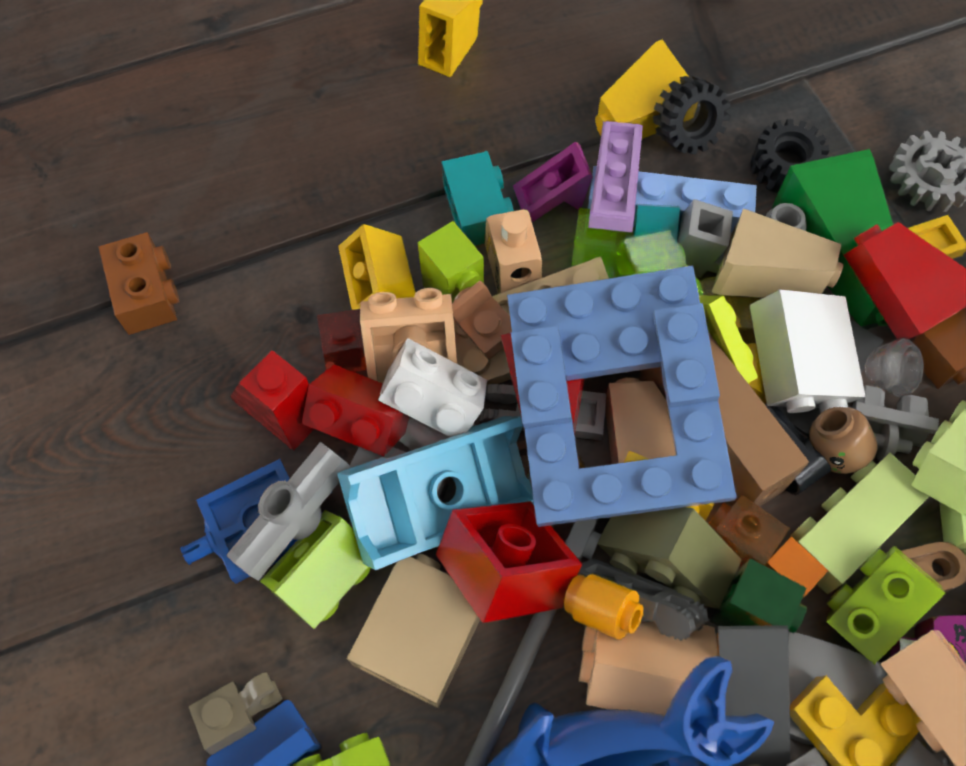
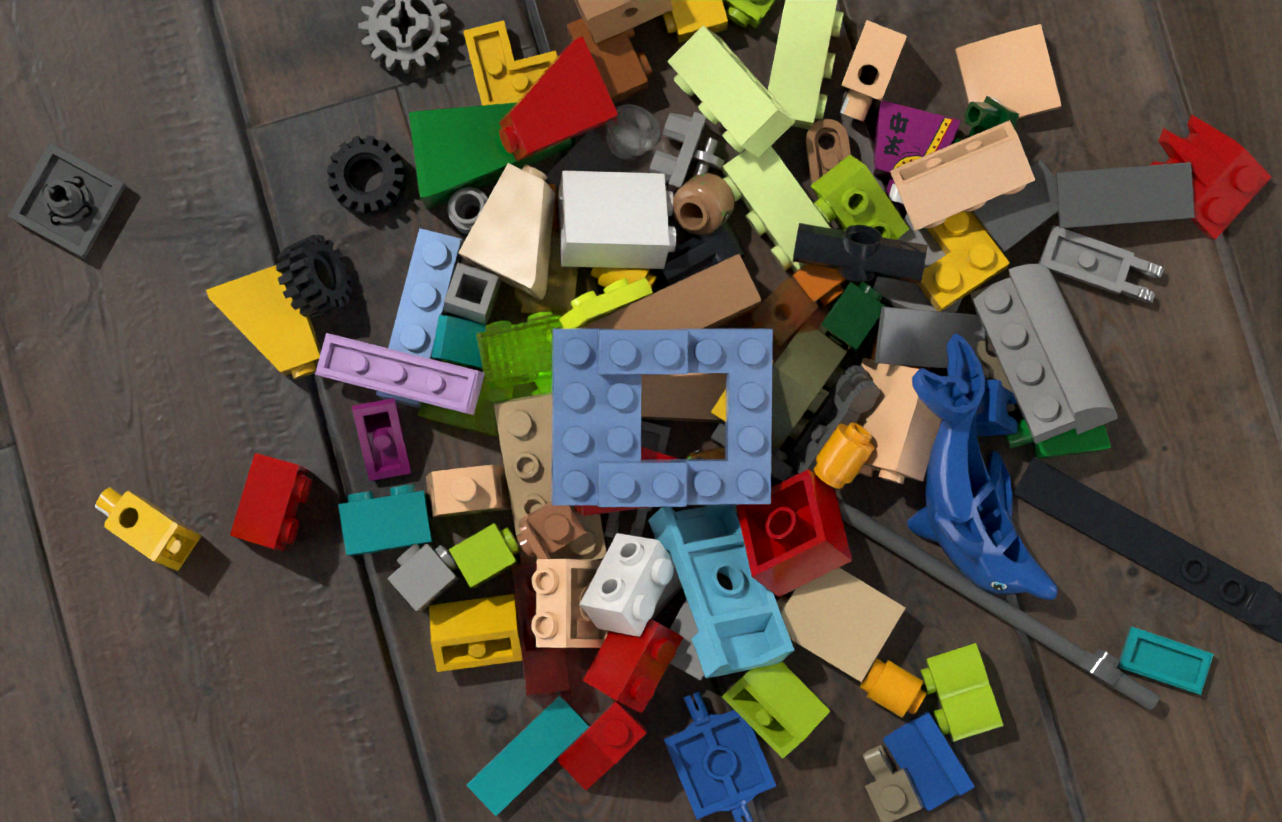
camera: 80 degrees left, 20 degrees up
light grey piece [226,442,351,581] -> none
none -> red slope [230,453,313,551]
none -> light grey brick [387,544,461,612]
none -> teal tile [466,695,589,816]
none -> black piece [793,223,928,284]
none -> light orange brick [859,658,926,718]

